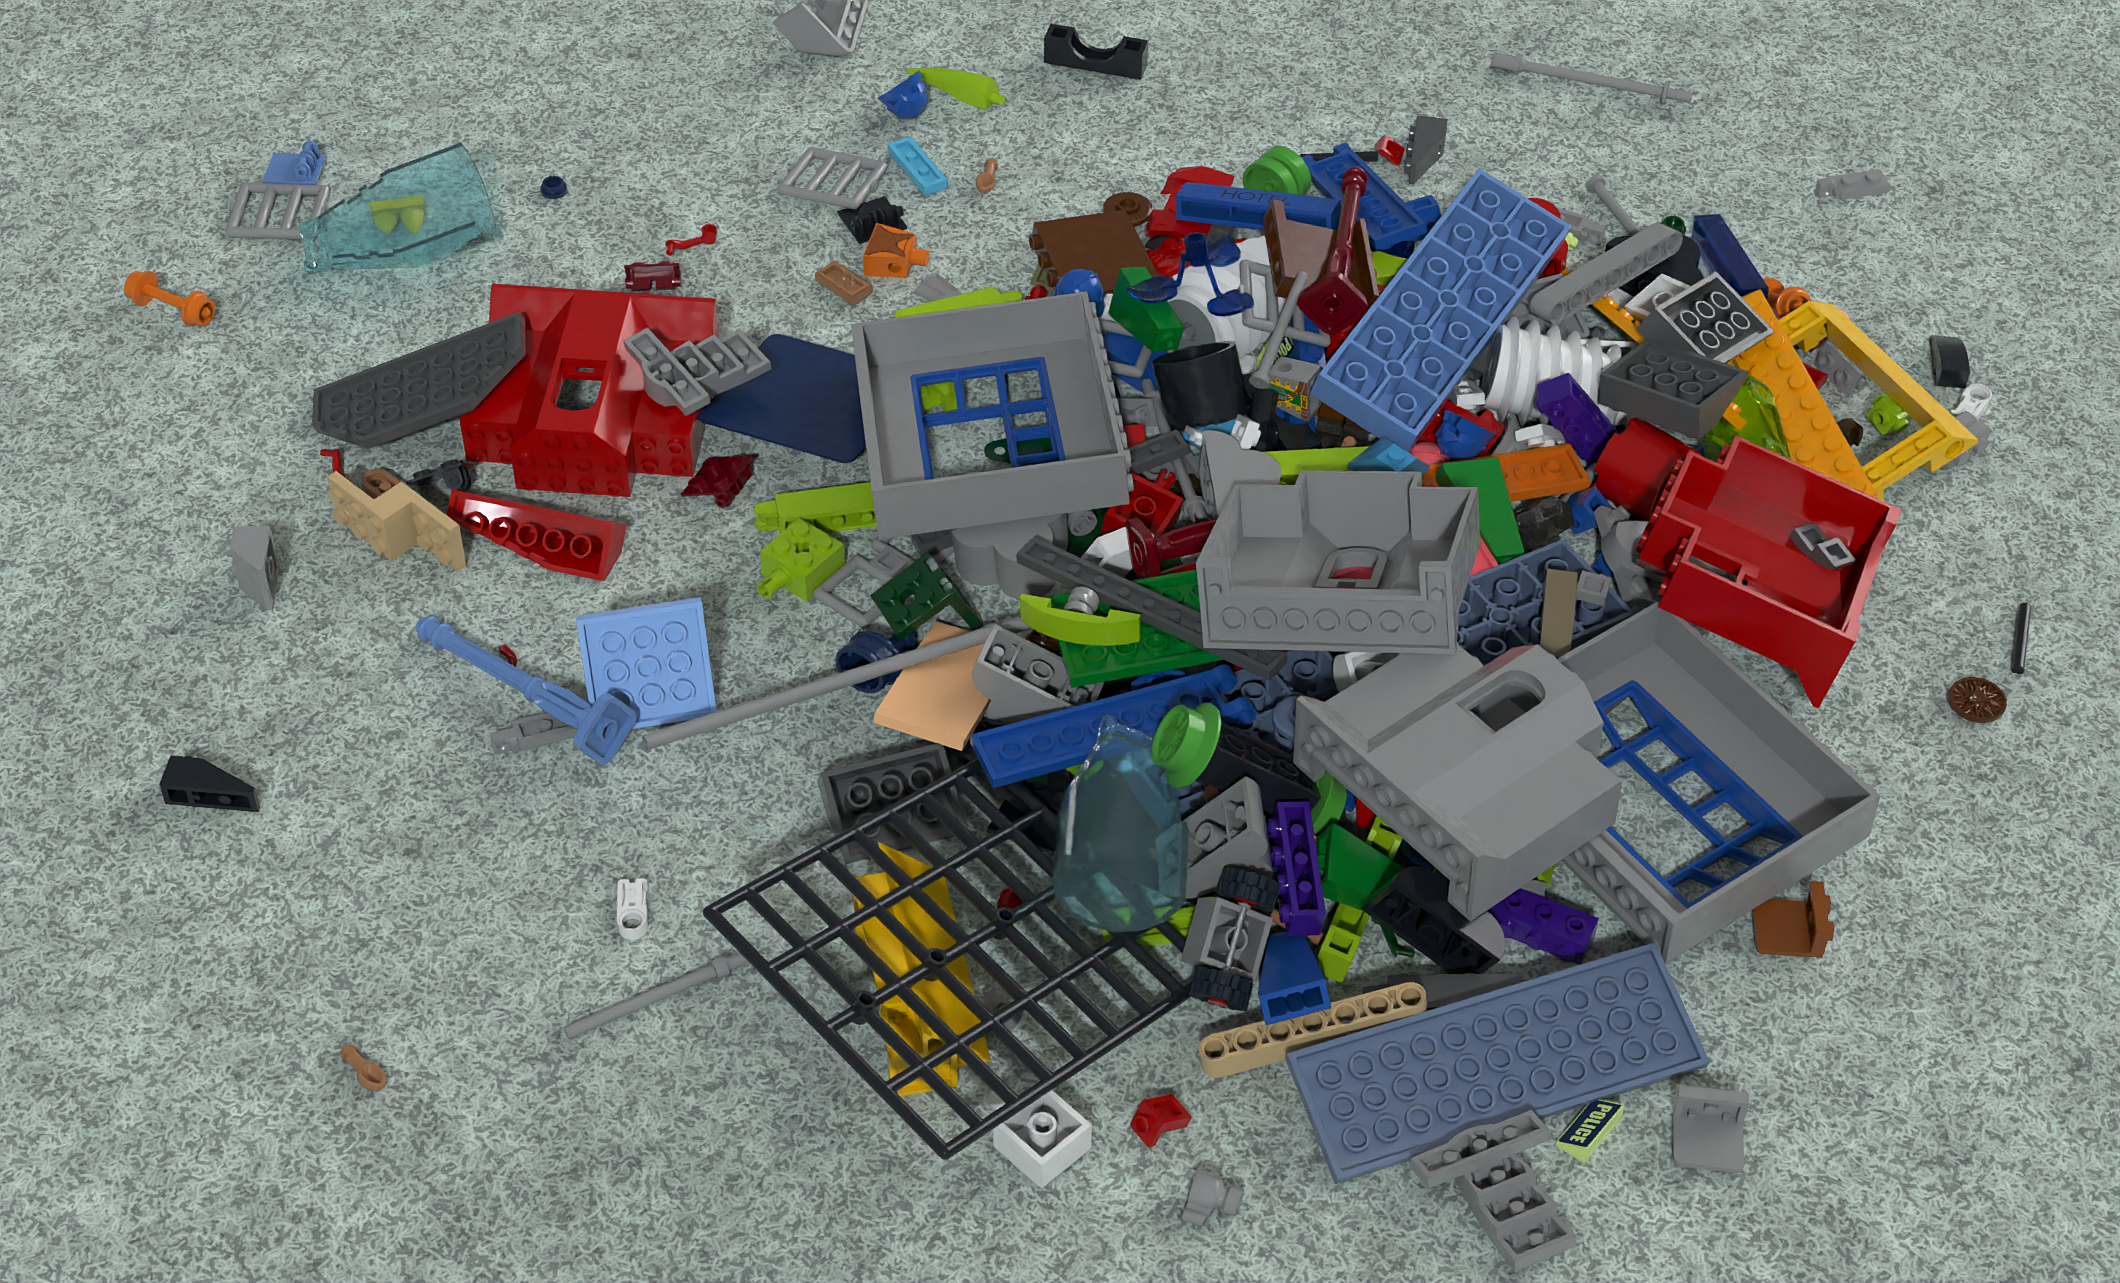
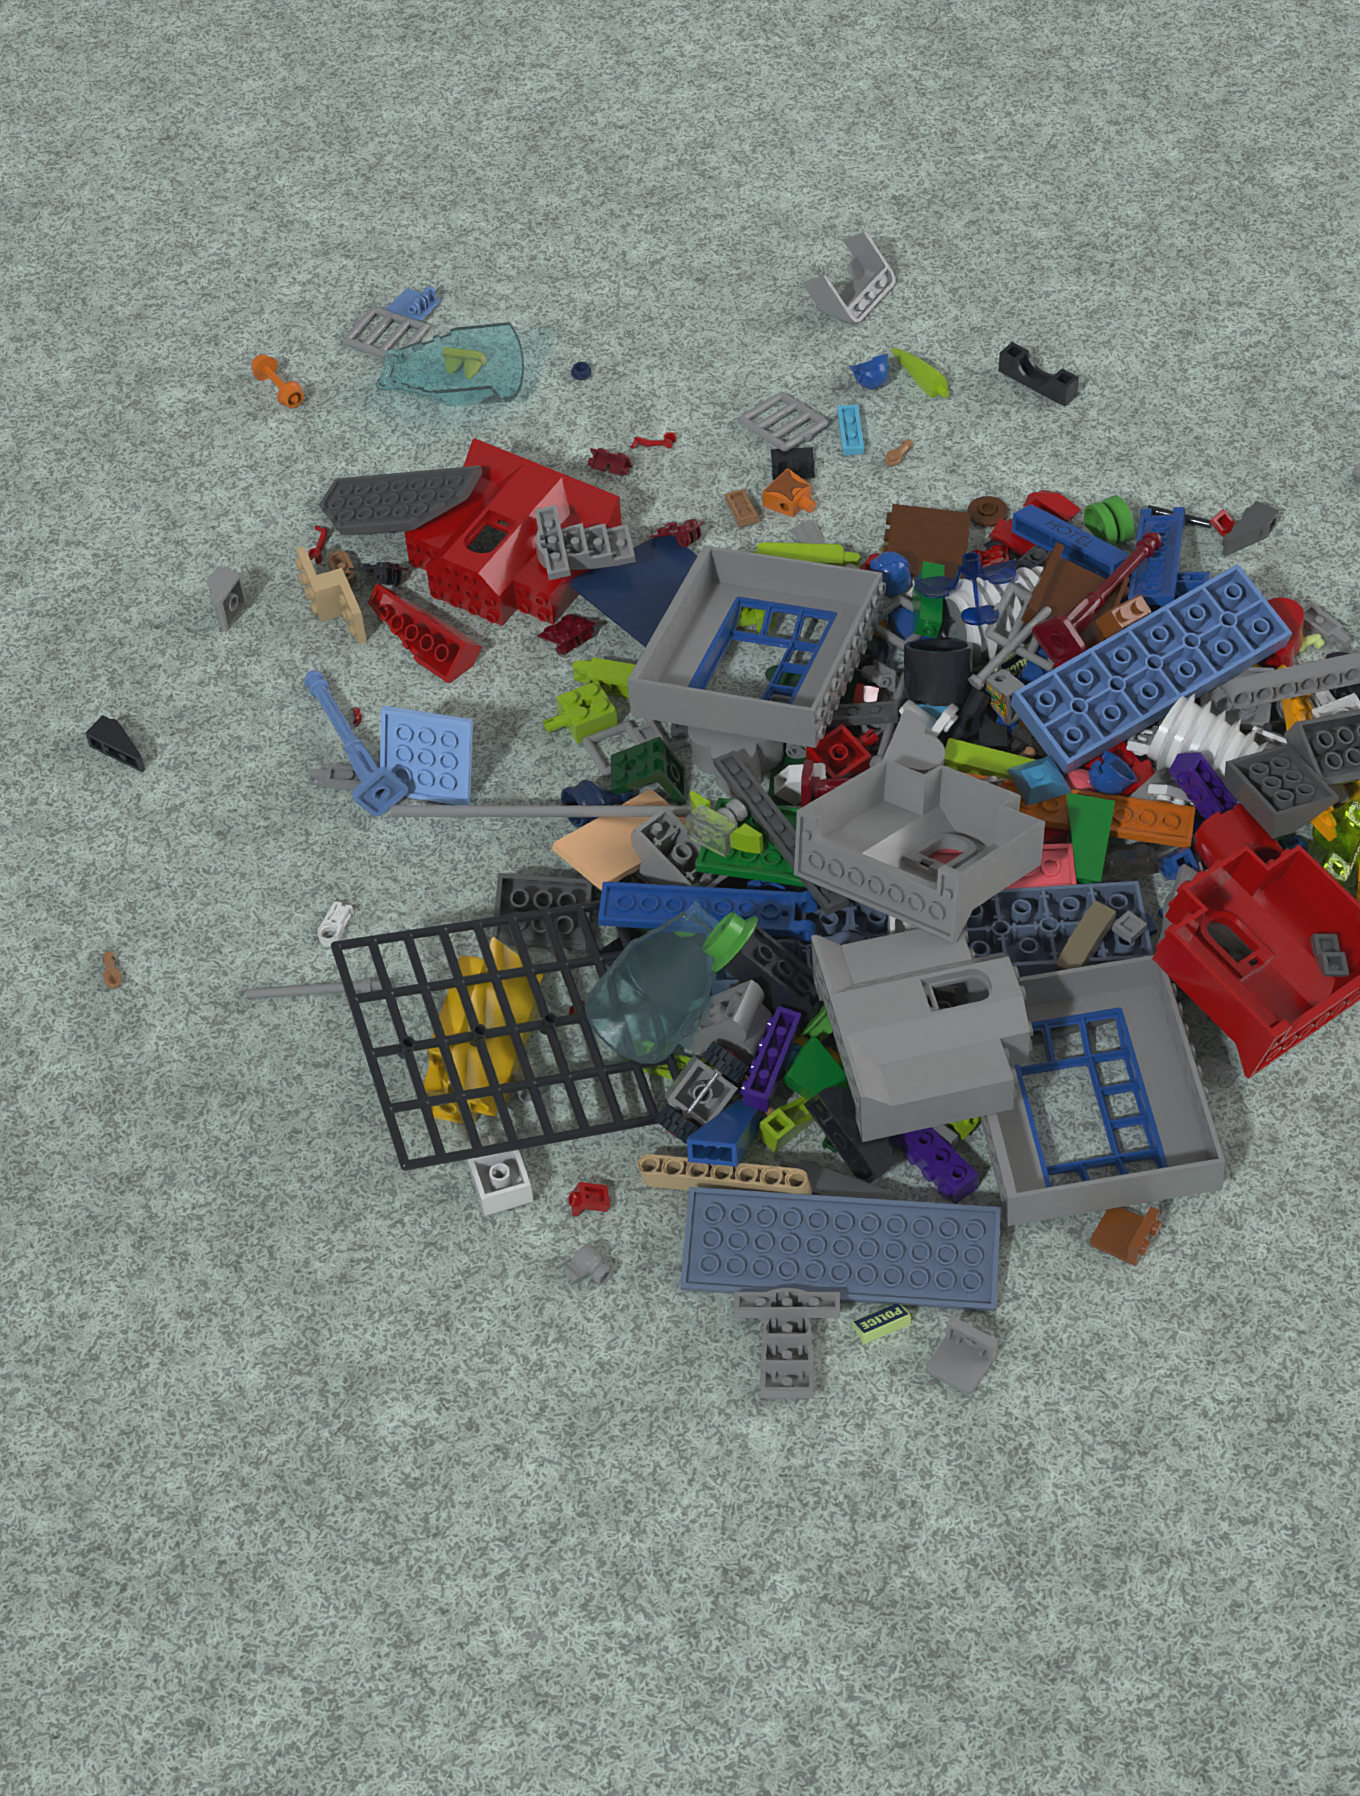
camera: 30 degrees right, 5 degrees up
none -> dark red hinge [650,519,705,547]
none -> clear bracket [686,804,738,857]
none -> dark orange brick [1096,595,1151,639]

